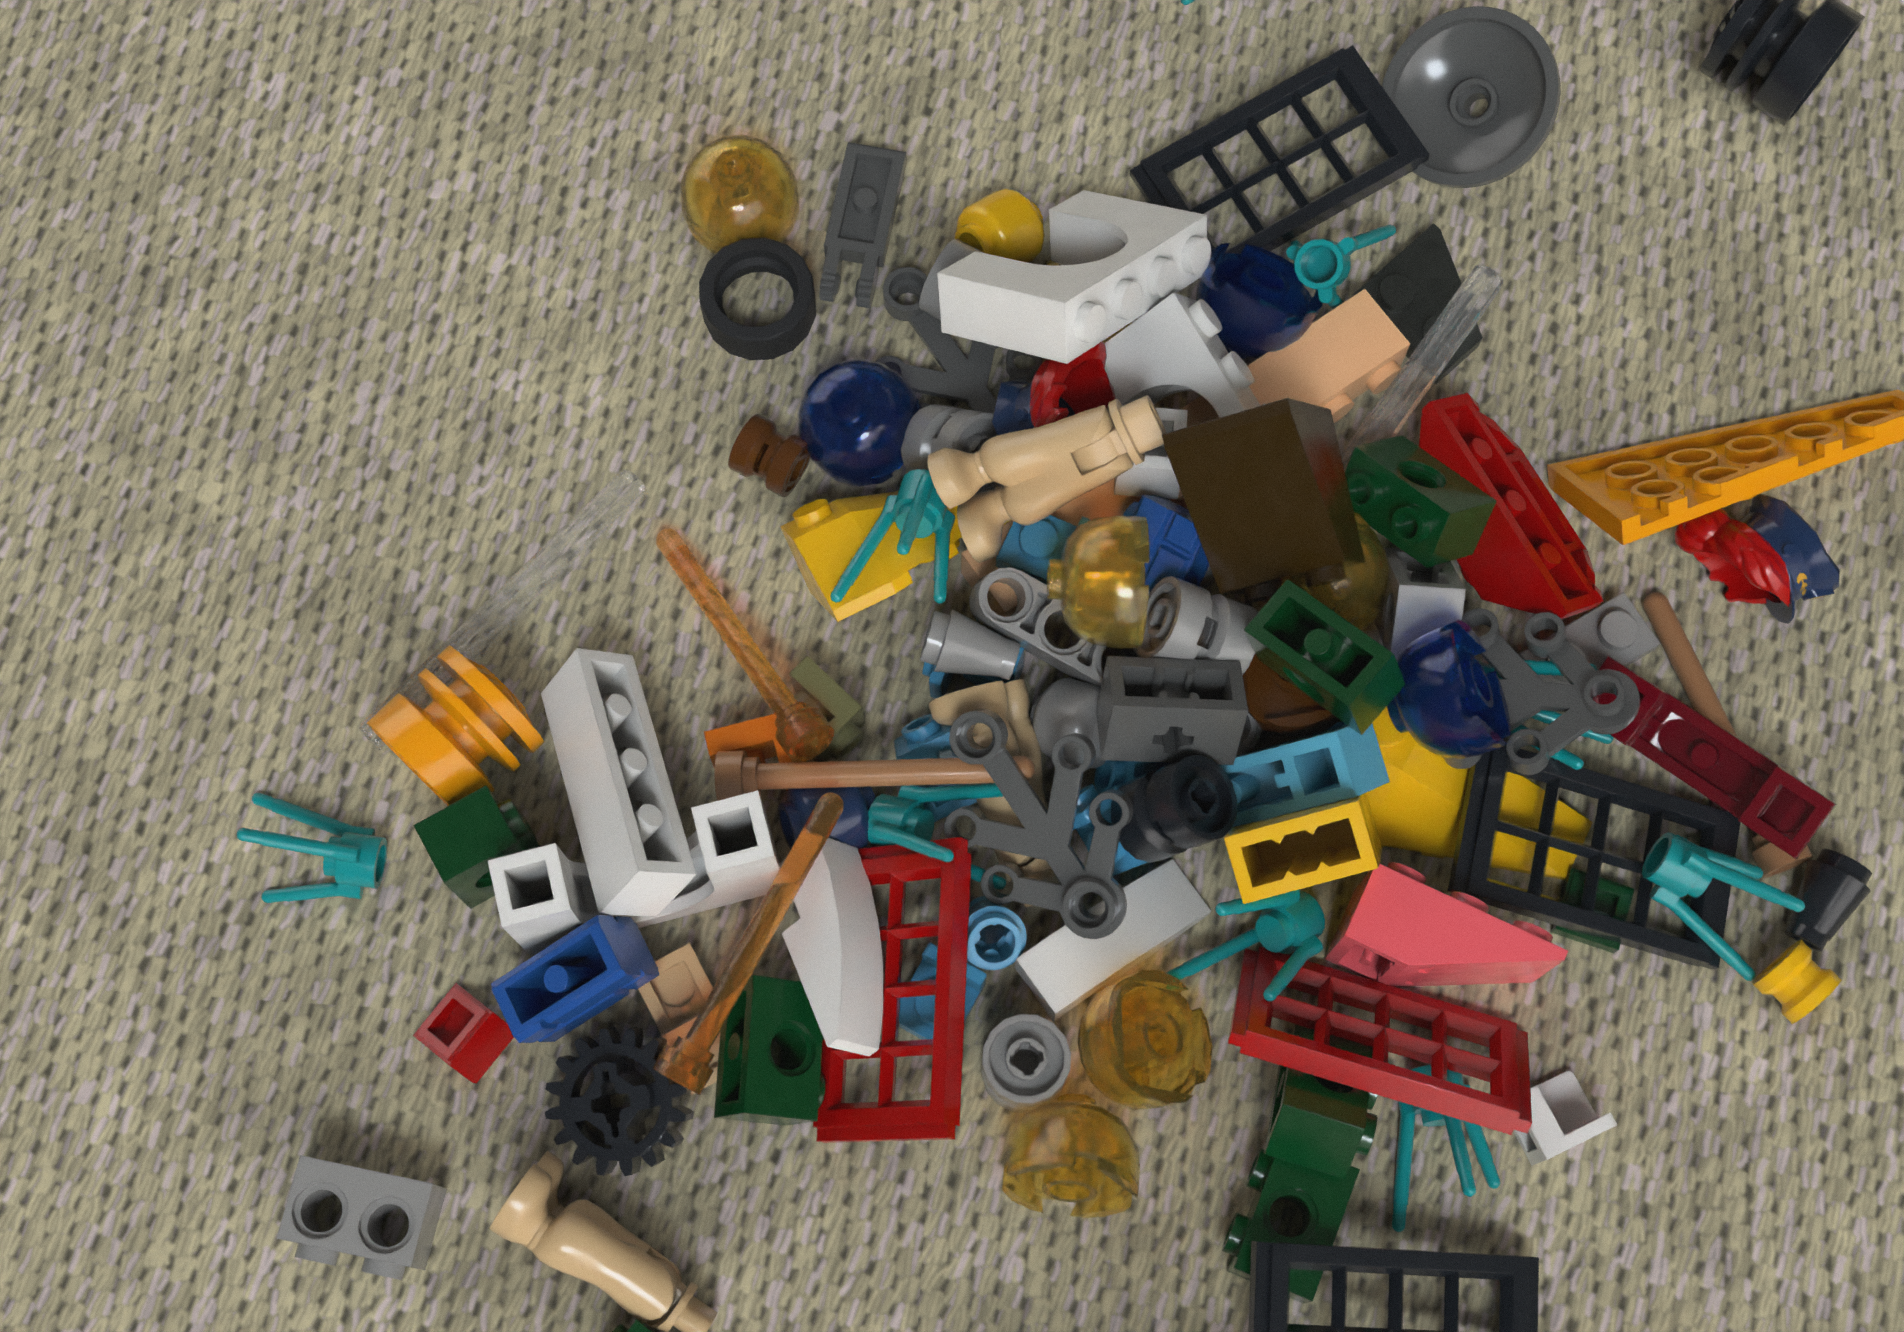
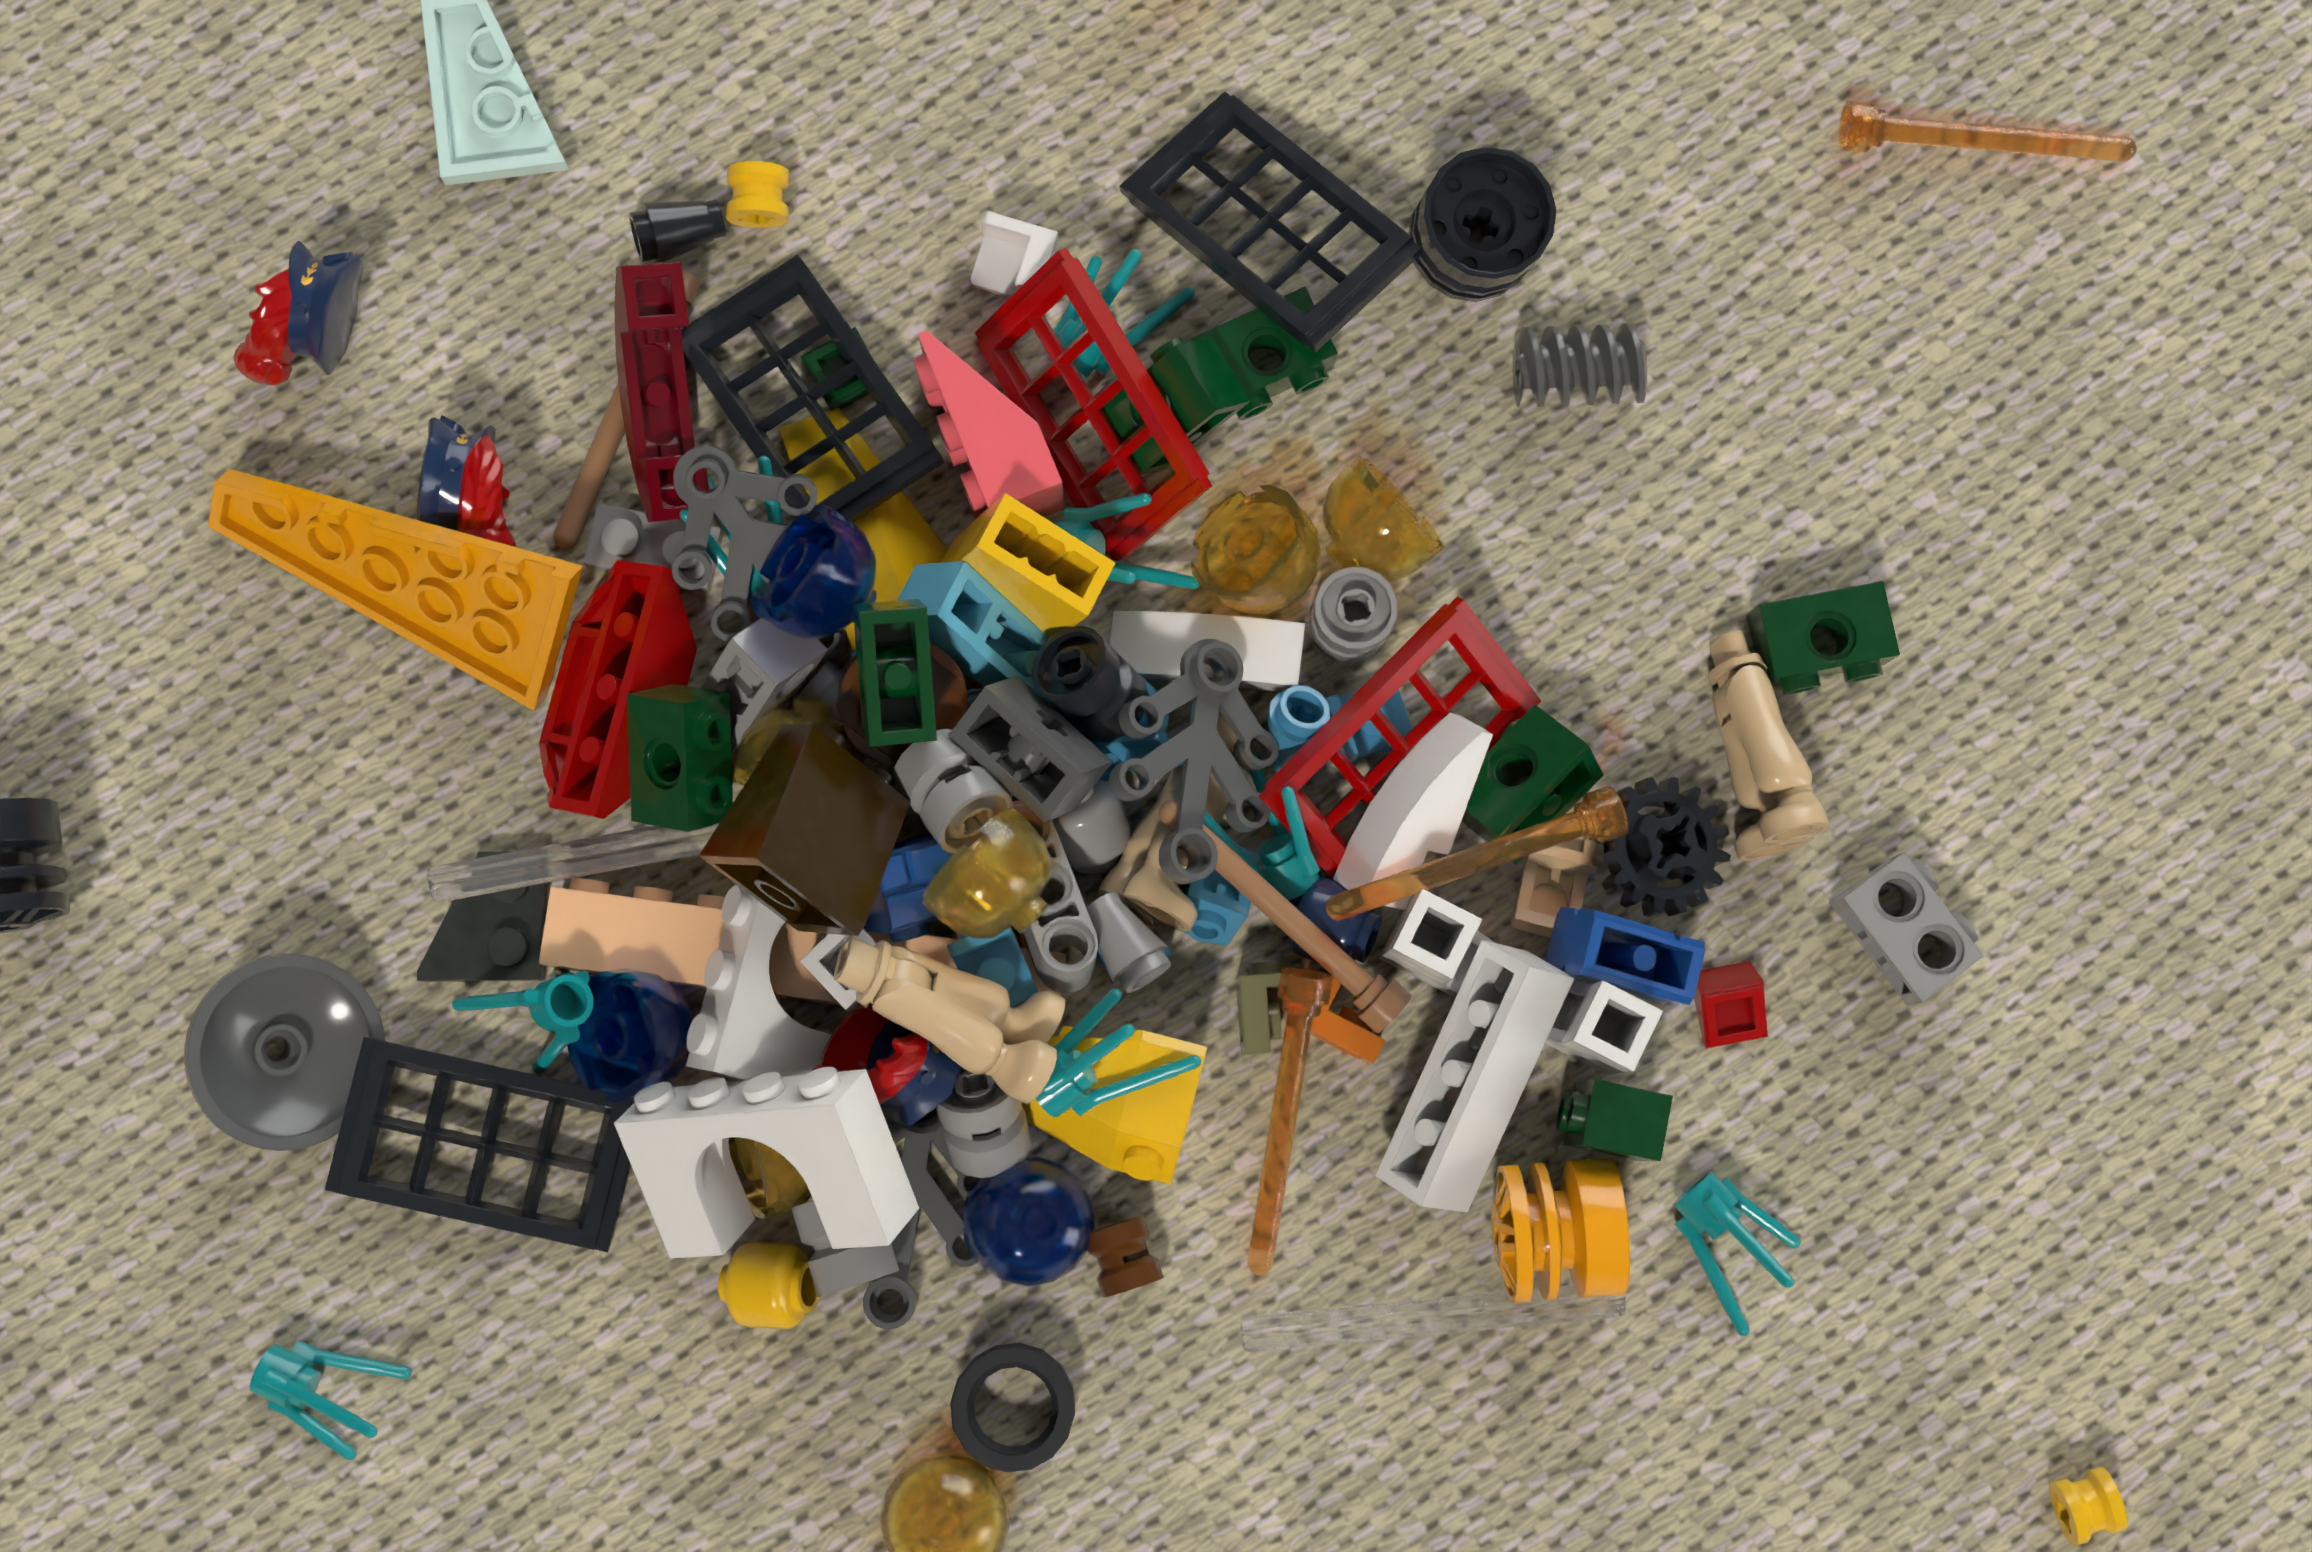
camera: 145 degrees left, 10 degrees up
dark grey hinge [819,142,907,309] -> none
teal plant [1642,832,1805,981] -> none

